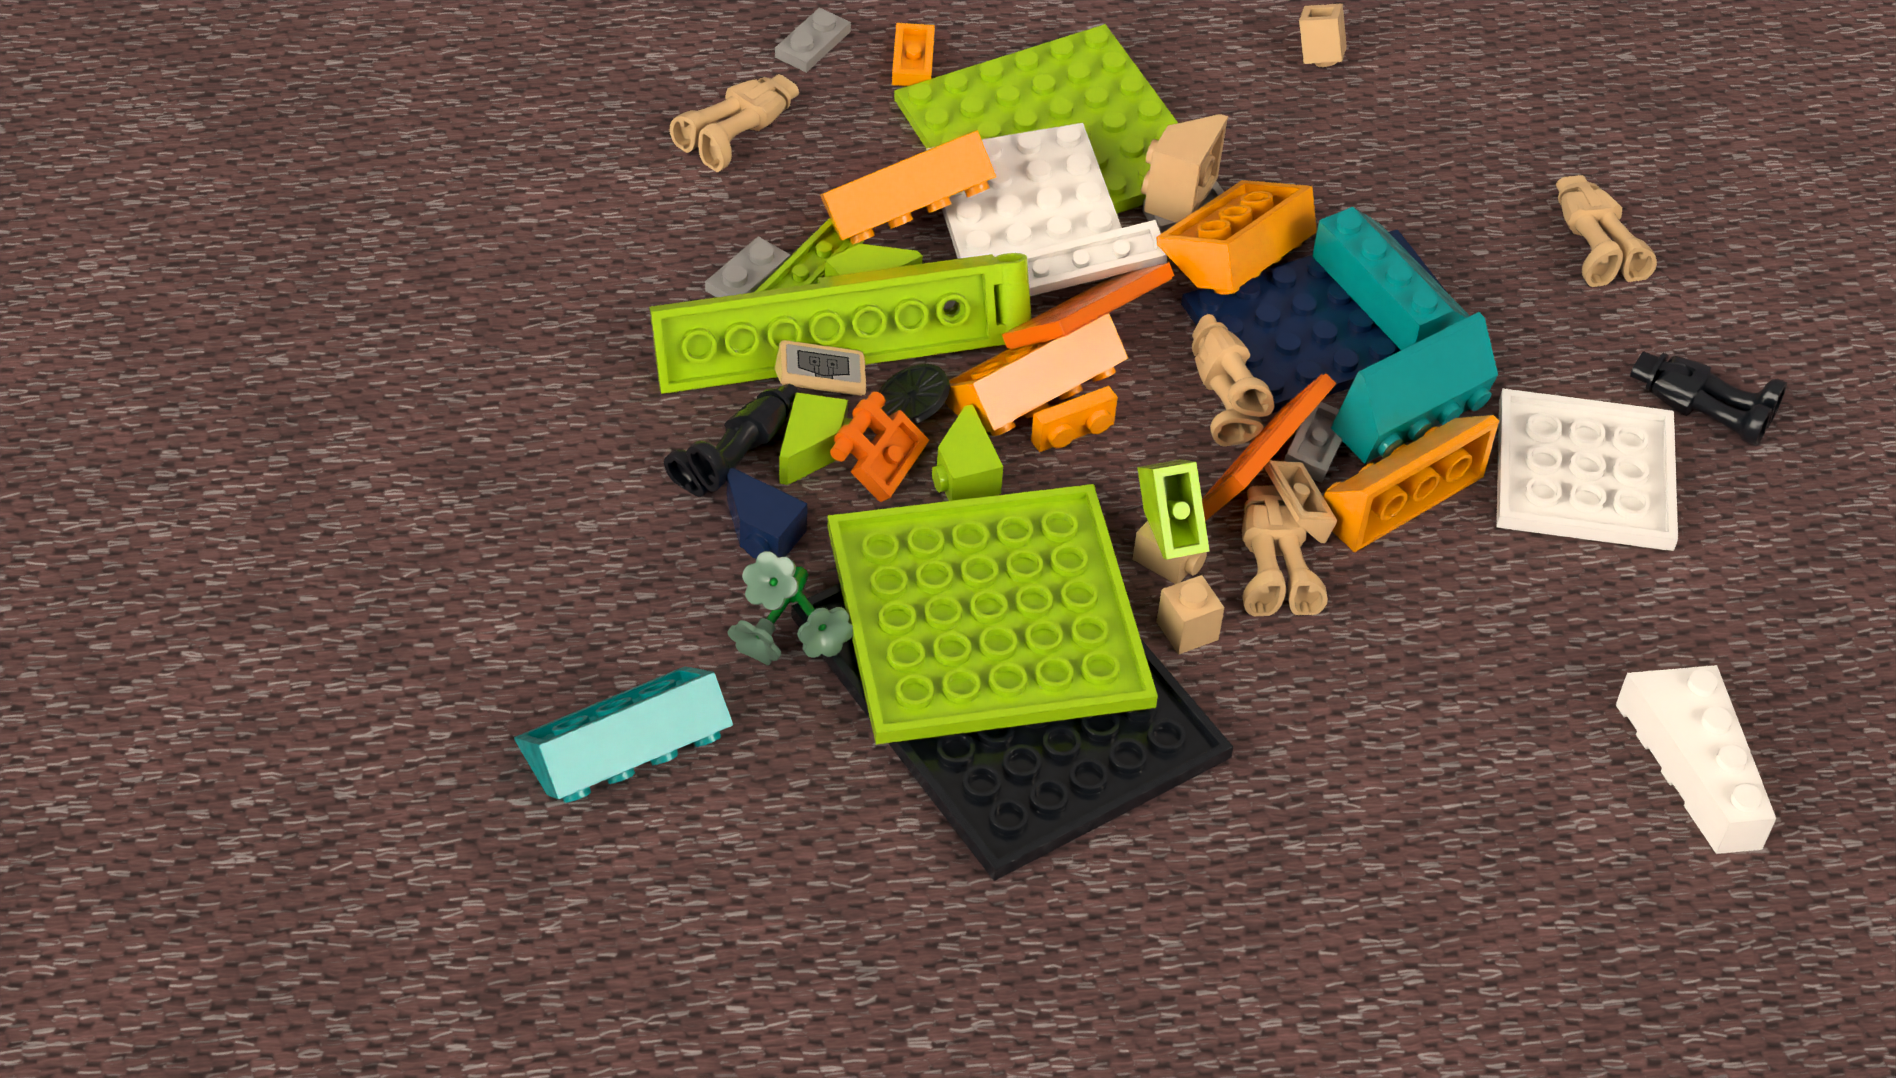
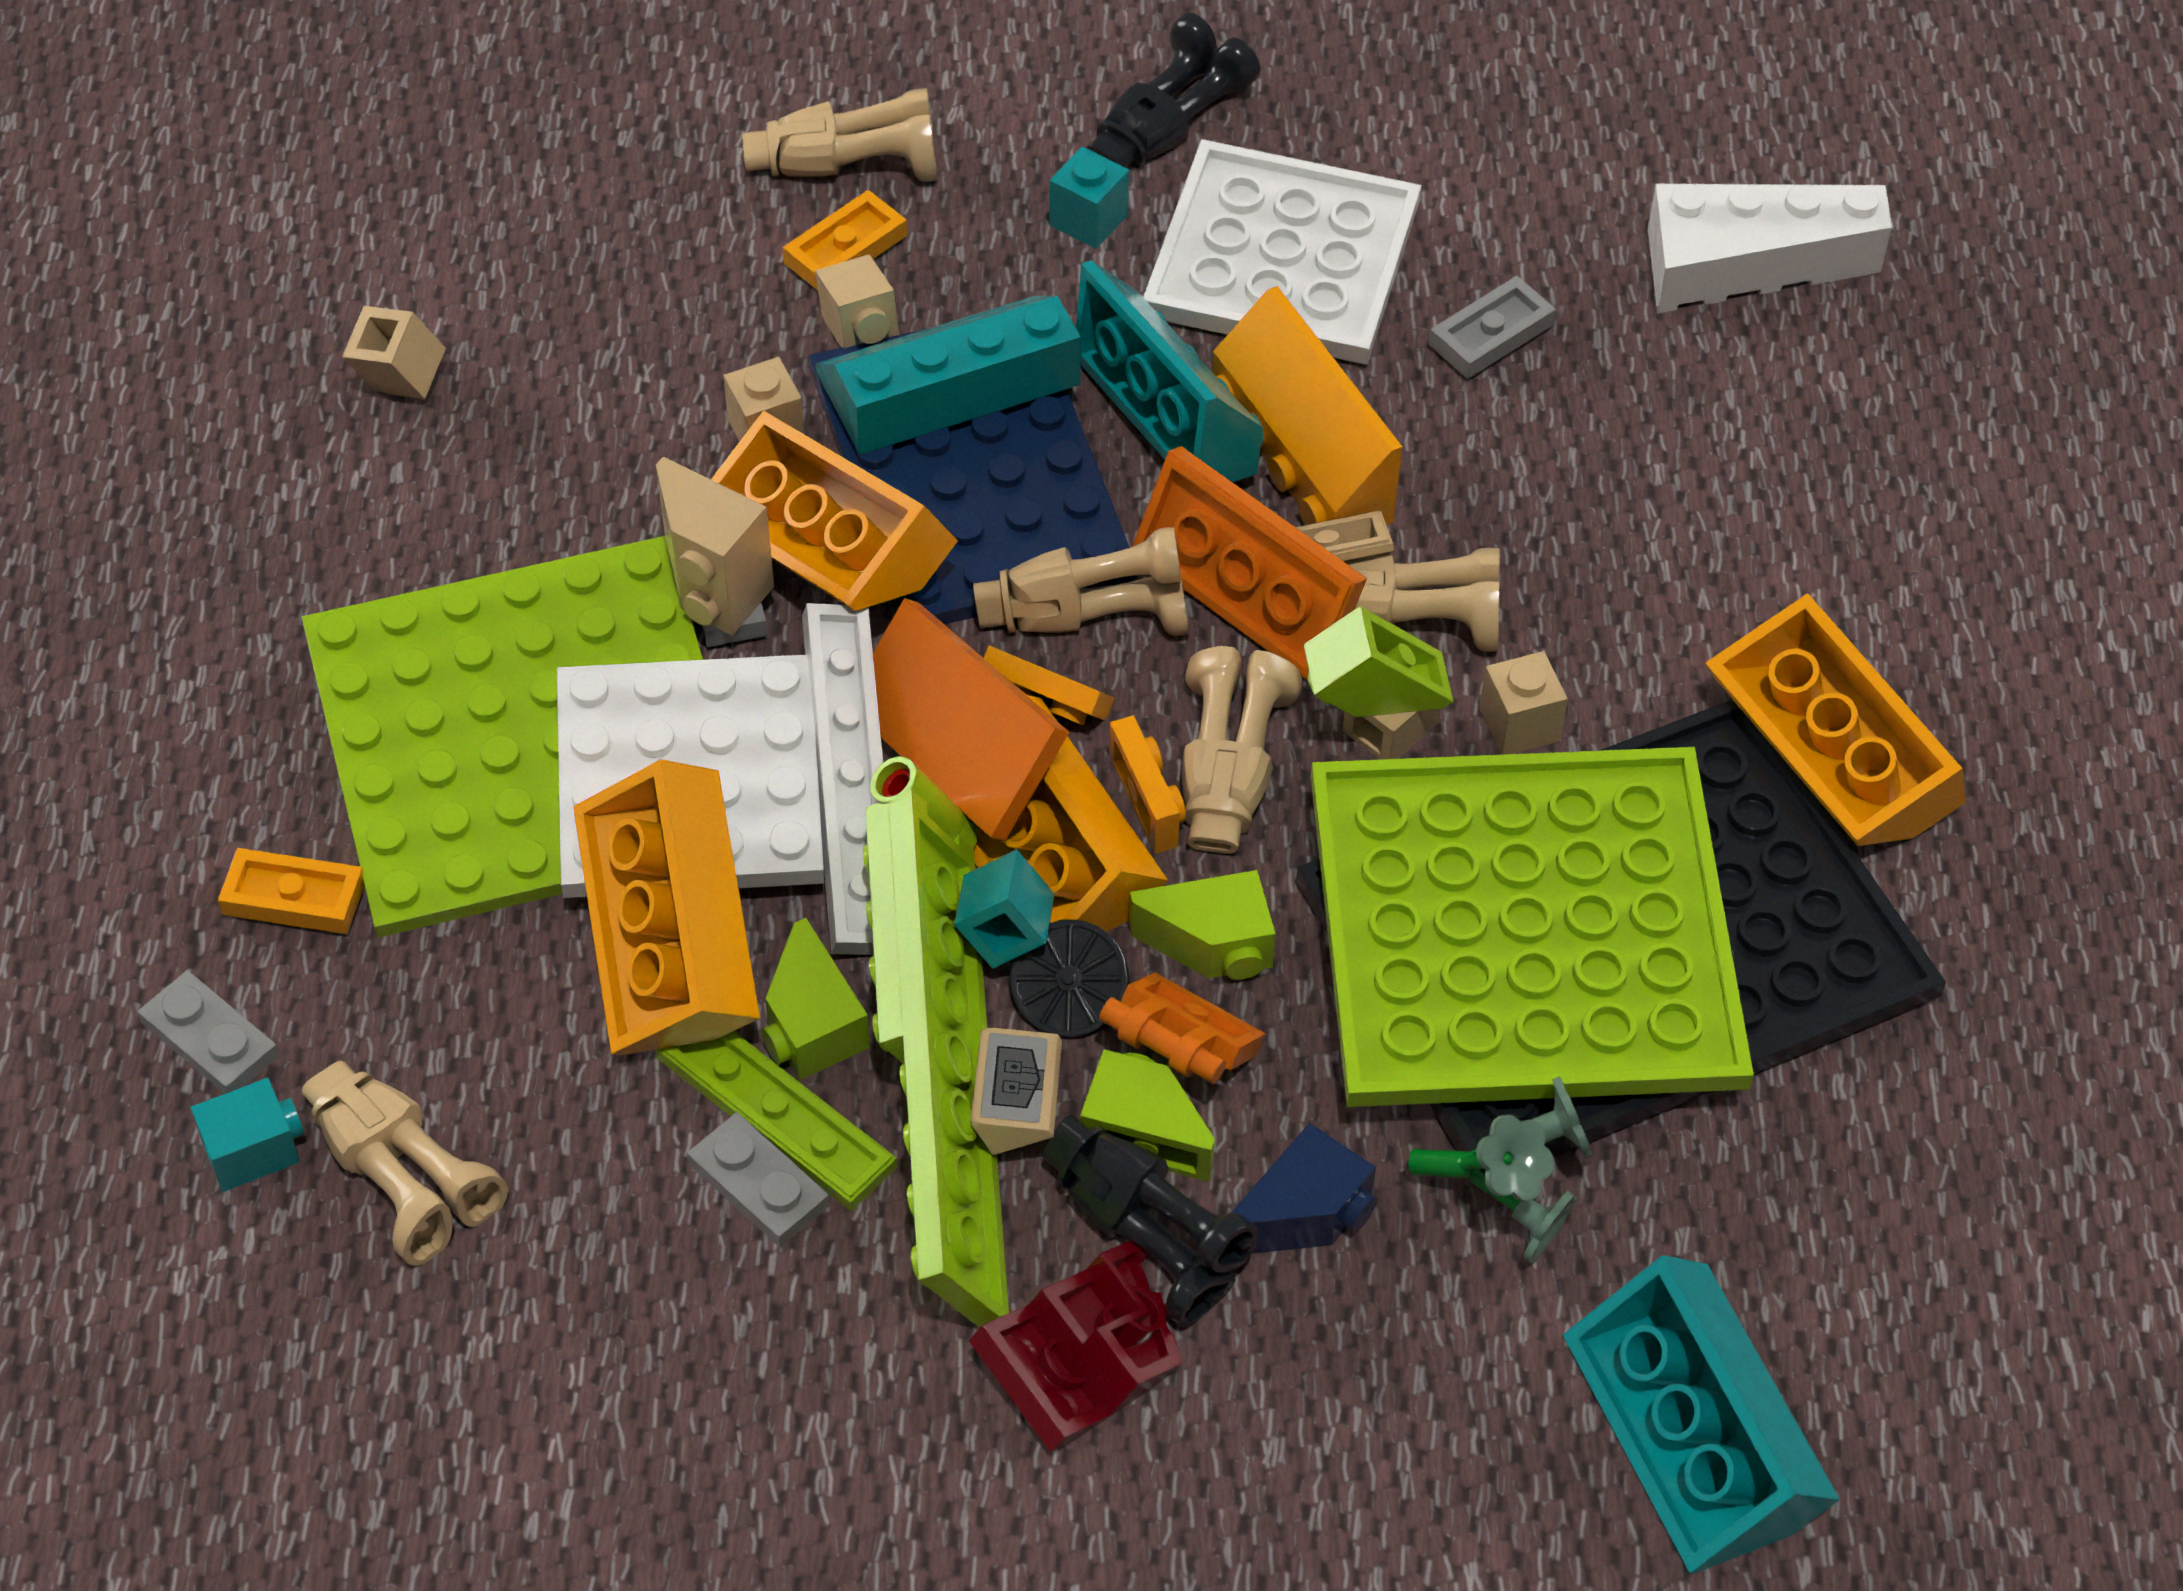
camera: 80 degrees left, 5 degrees up
none -> teal brick [190,1077,305,1192]
none -> tan brick [723,357,804,442]
none -> light orange plate [782,190,907,291]
none -> tan brick [815,254,900,348]
none -> teal brick [954,849,1054,969]
none -> dark red slope [969,1241,1182,1452]
none -> light orange plate [984,646,1116,725]
none -> teal brick [1049,146,1129,249]
none -> tan piece [1182,646,1302,854]
none -> light grey plate [1429,276,1556,379]
none -> light orange slope [1705,593,1966,846]

